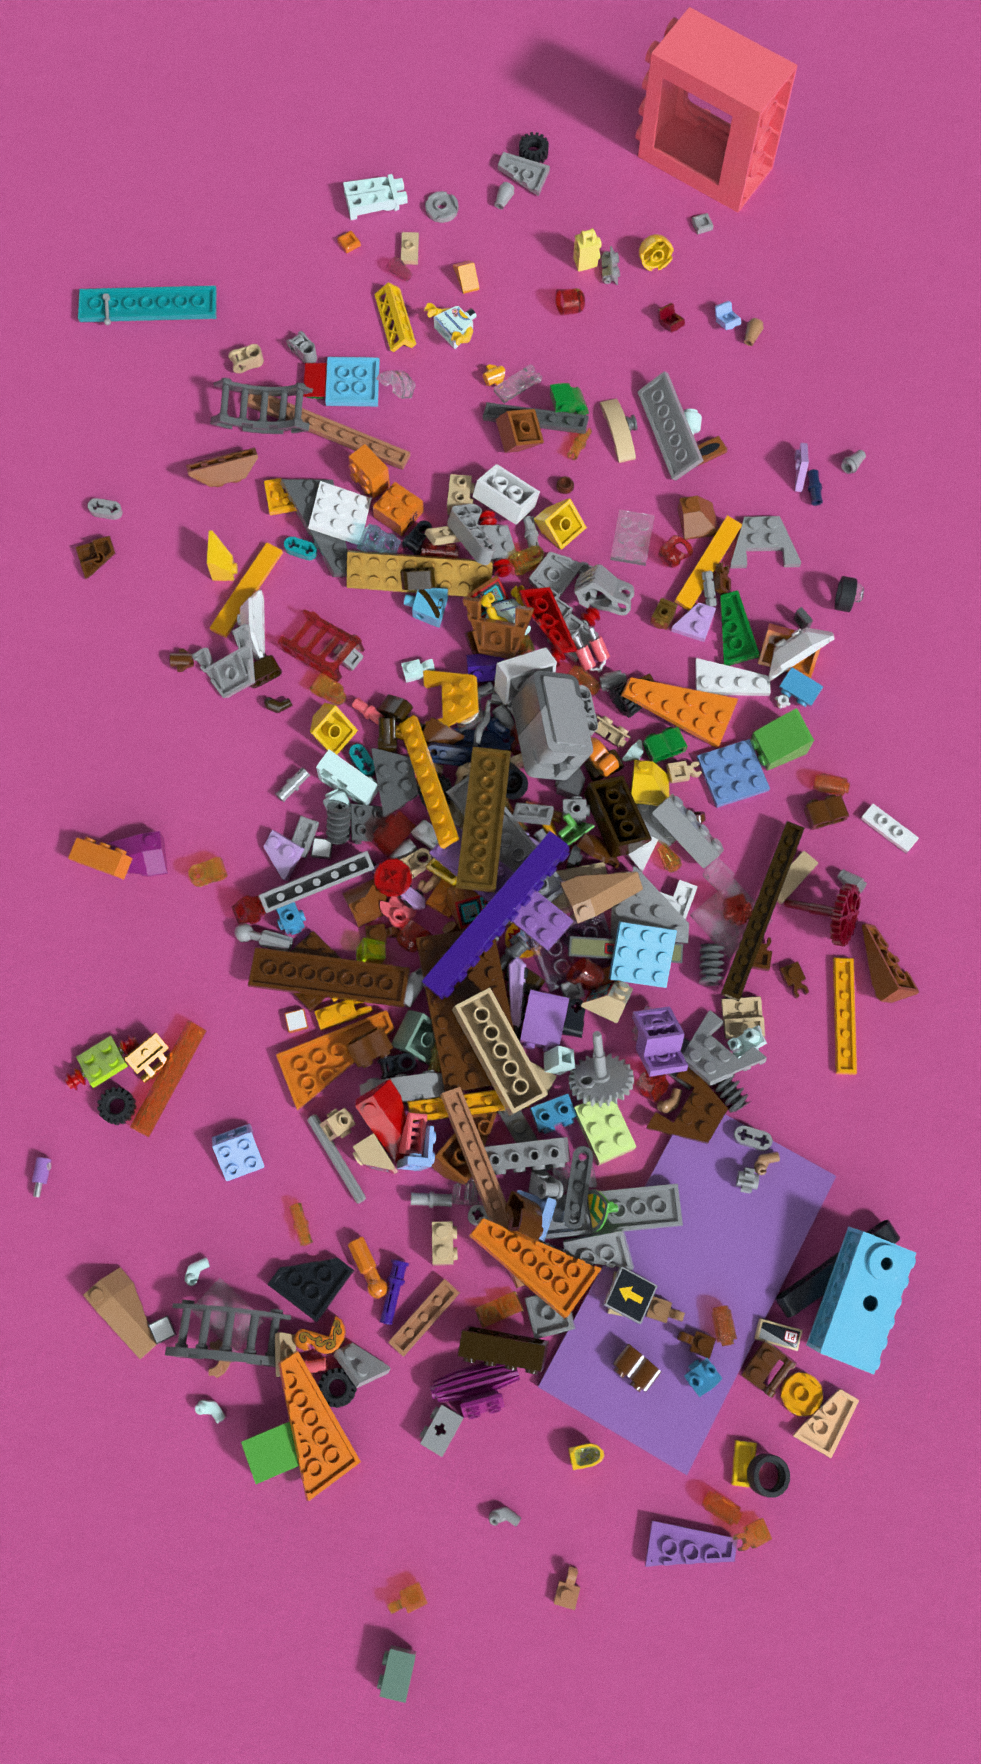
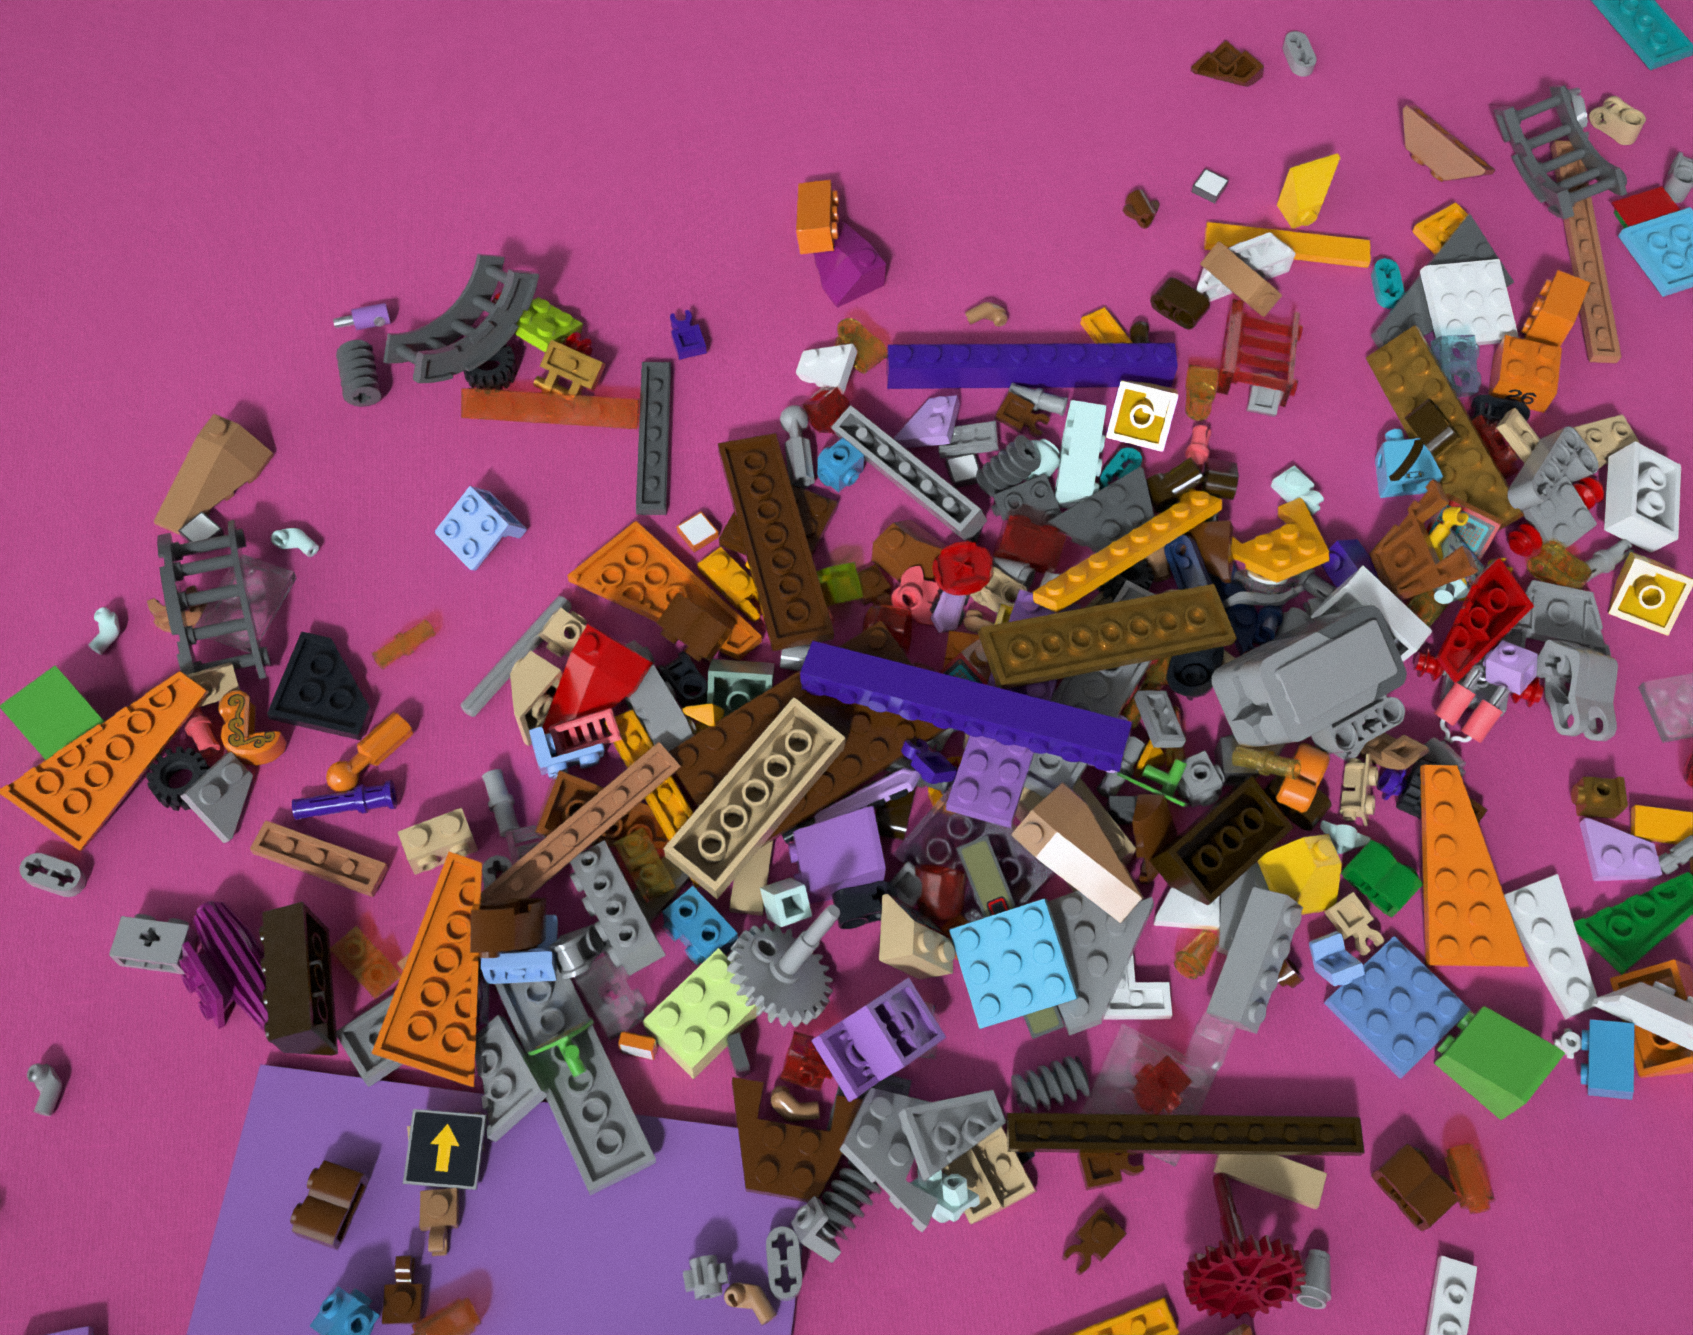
camera: 65 degrees right, 10 degrees down
light grey wing [192,624,255,698] -> none
dark grey plate [563,1146,593,1229] -> none
clear orange head [568,665,600,696] -> none
rock [568,1443,604,1470] -> none
none -> light grey beam [19,853,86,897]
none -> dark grey piece [336,340,381,407]
none -> dark grey fence [383,254,539,383]
none -> clear yellow slope [614,827,676,903]
none -> orange tile [618,1031,657,1060]
none -> dark grey tile [636,362,671,515]
none -> dark purple plate [670,310,707,360]
none -> light orange slope [683,703,724,726]
none -> dark grey tile [727,1033,750,1078]
none -> light grey bracket [791,1196,841,1263]
none -> white wing [796,344,858,394]
none -> dark purple brick [886,343,1178,389]
none -> light grey wing [898,1090,1006,1182]
none -> dark purple plate [901,739,958,784]
none -> medium nougat arm [965,302,1008,327]
none -> reddish brown plate [994,391,1050,438]
none -> light orange tile [1080,307,1133,344]
none -> tile [1191,169,1229,204]
none -> medium nougat slope [1200,241,1282,317]
none -> clear yellow pin [1232,745,1301,780]
none -> light blue bracket [1309,931,1365,987]
none -> medium nougat slope [1360,733,1429,770]
none -> dark purple plate [1377,768,1407,800]
none -> lavender brick [1483,640,1538,695]
none -> light grey tile [1568,87,1589,138]

